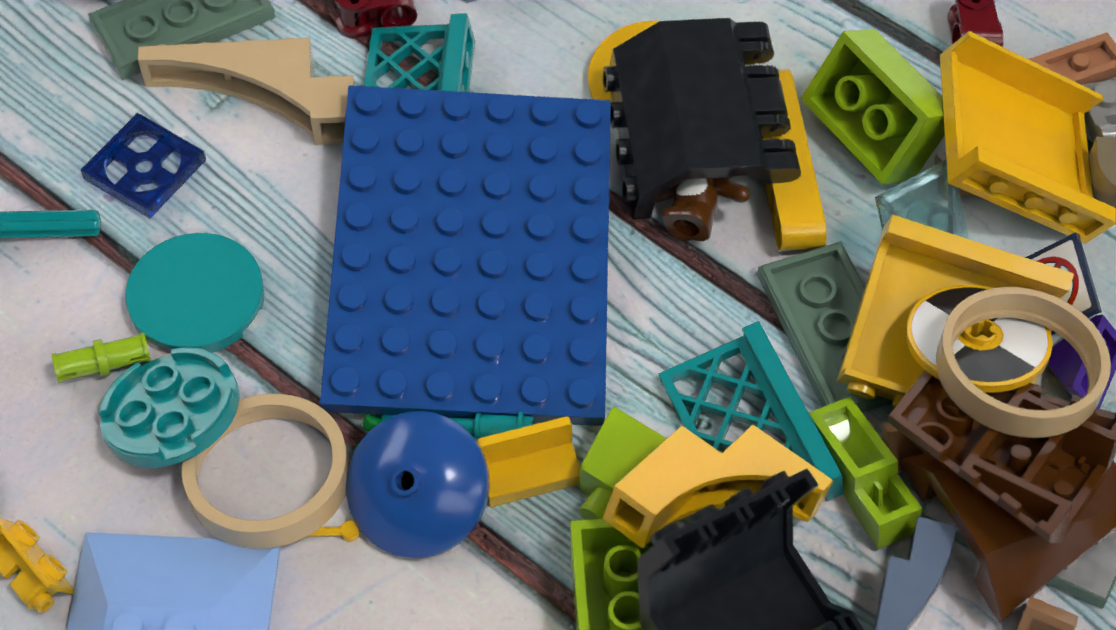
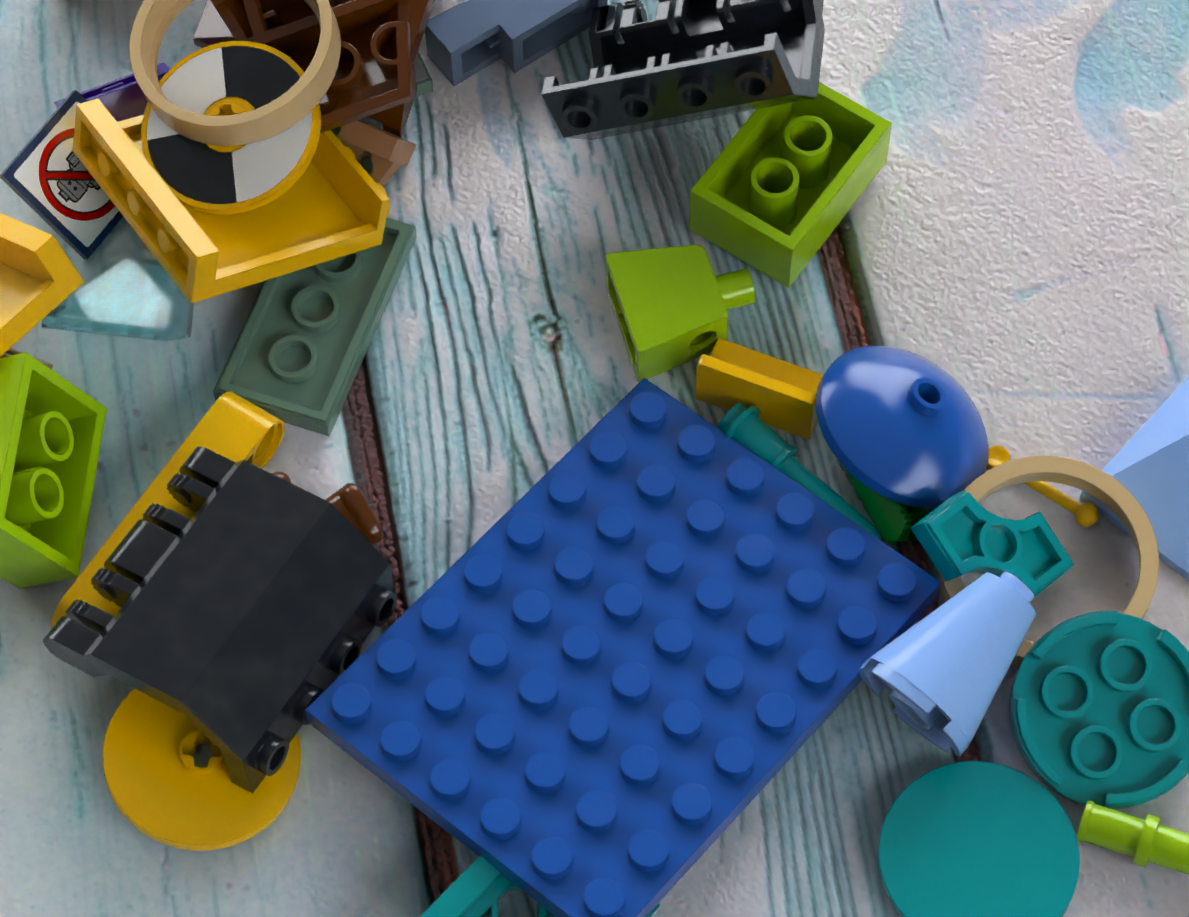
camera: 140 degrees left, 5 degrees up
yellow arch [602,425,833,548] -> none
teal fence [658,321,844,502] -> none
lime slope [809,397,923,550] -> none
none -> light blue cone [859,572,1036,756]
none -> teal tile [911,490,1074,597]

